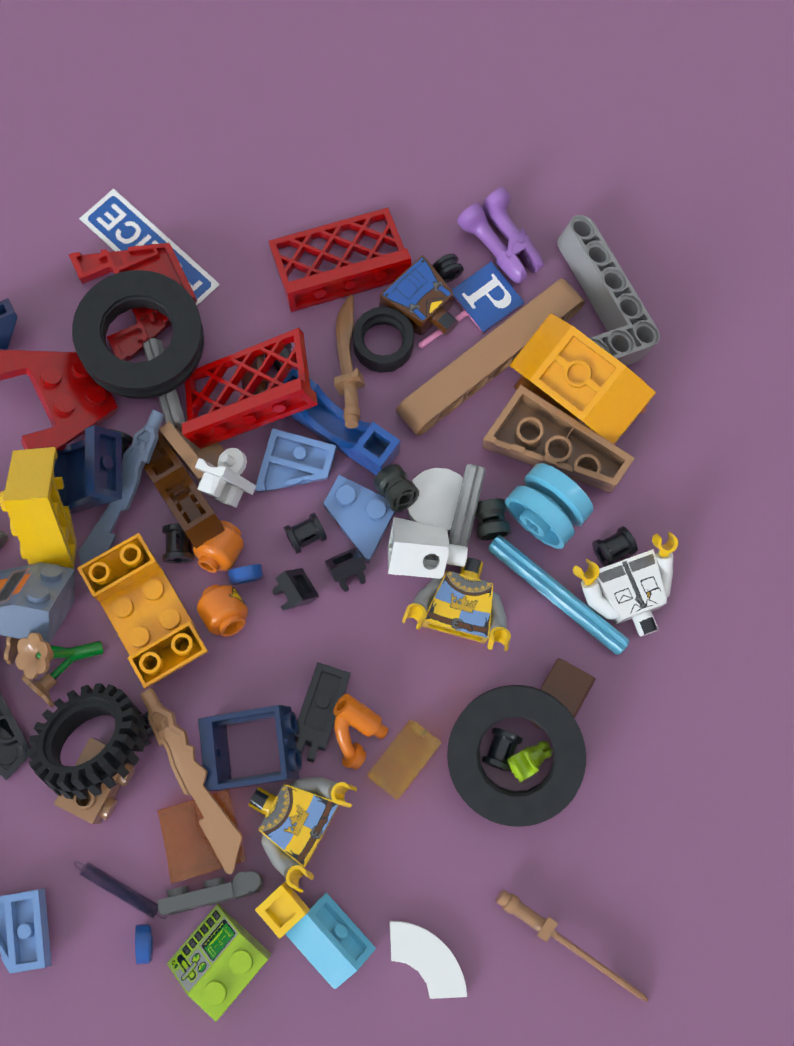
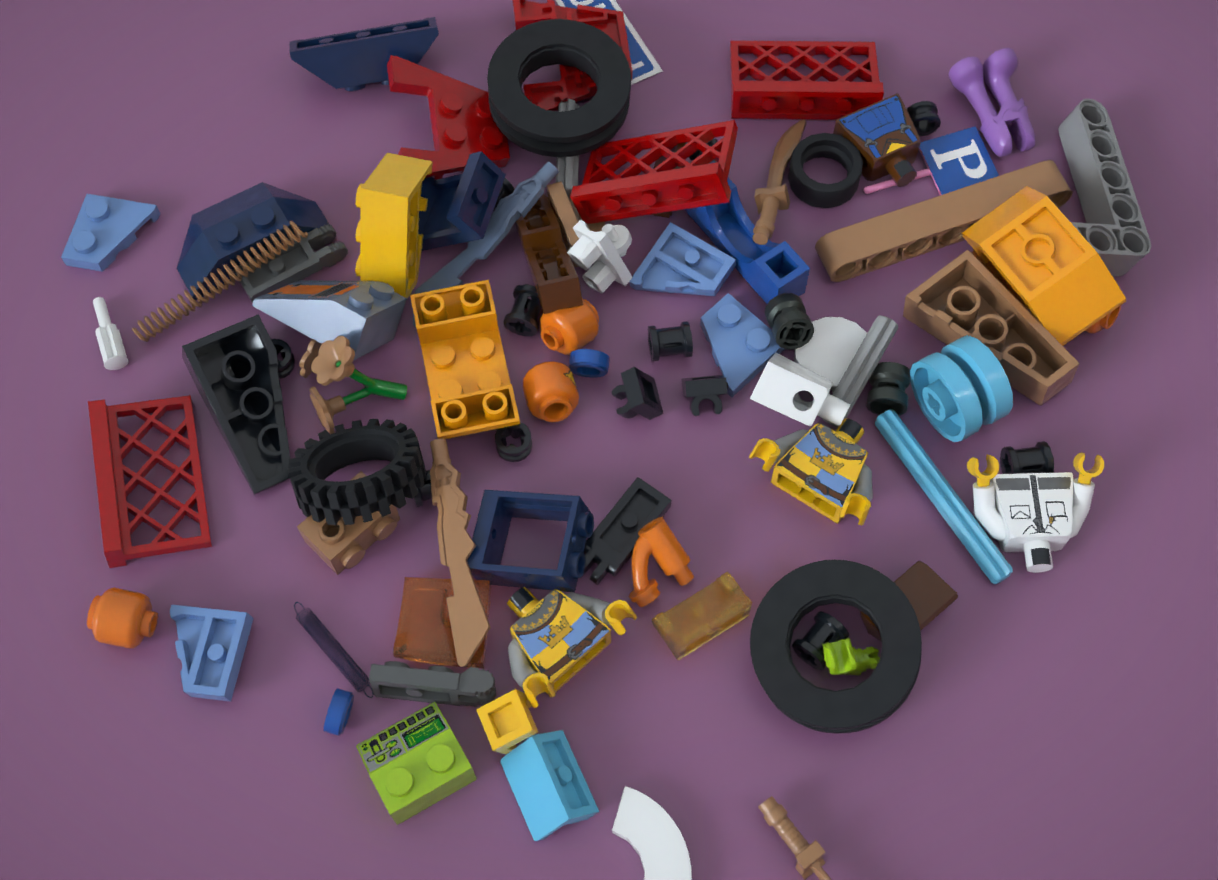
camera: 25 degrees right, 10 degrees down
none -> black bush [495,422,532,462]

